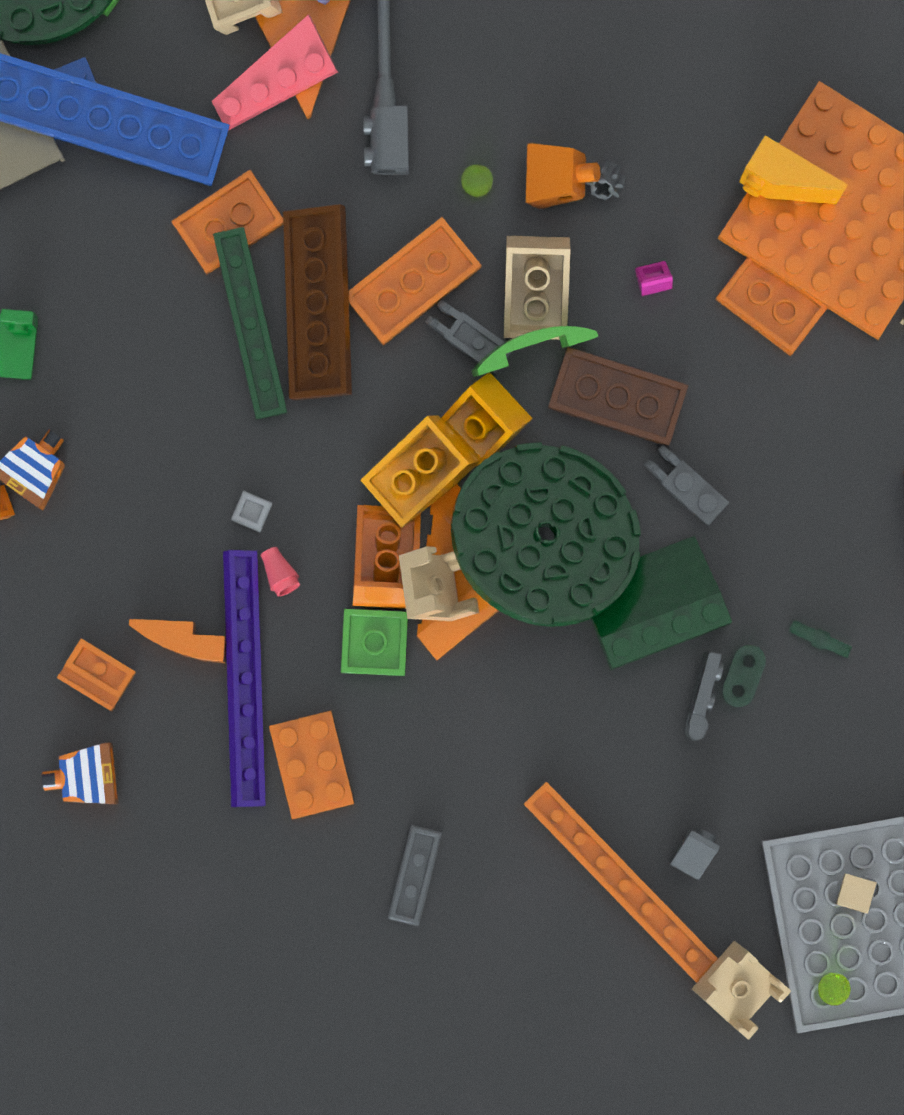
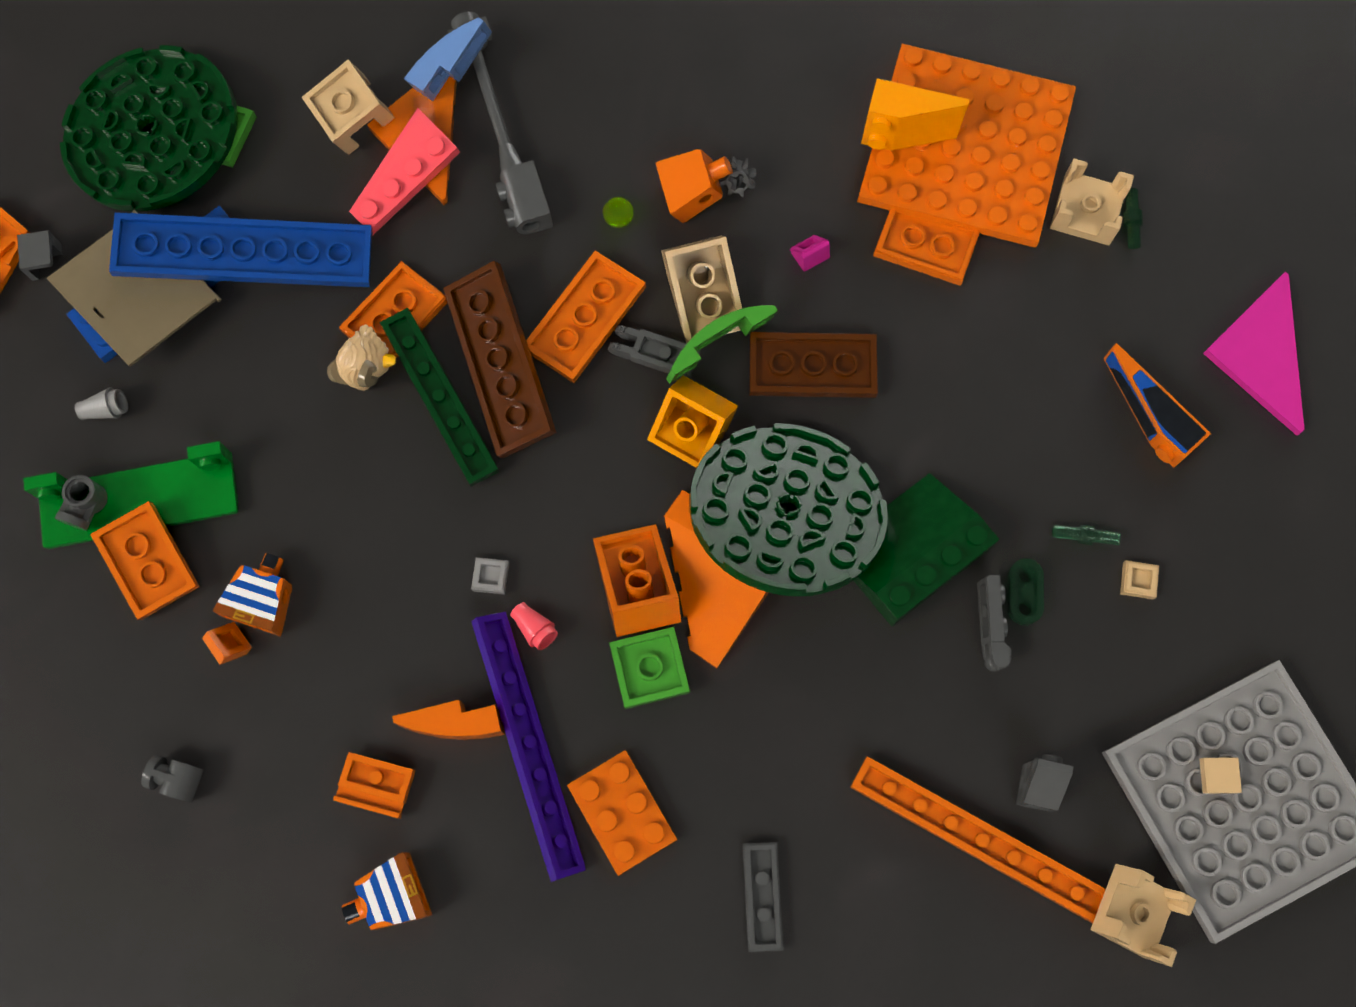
camera: 15 degrees left, 10 degrees down
light orange slope [360,415,479,528] -> none
tan panel [399,546,479,621] -> none
dark grey hinge [644,445,730,527] -> none
clear neon green plate [818,972,851,1005] -> none
none -> tan hair [327,324,396,391]
none -> tan tile [1120,560,1159,600]

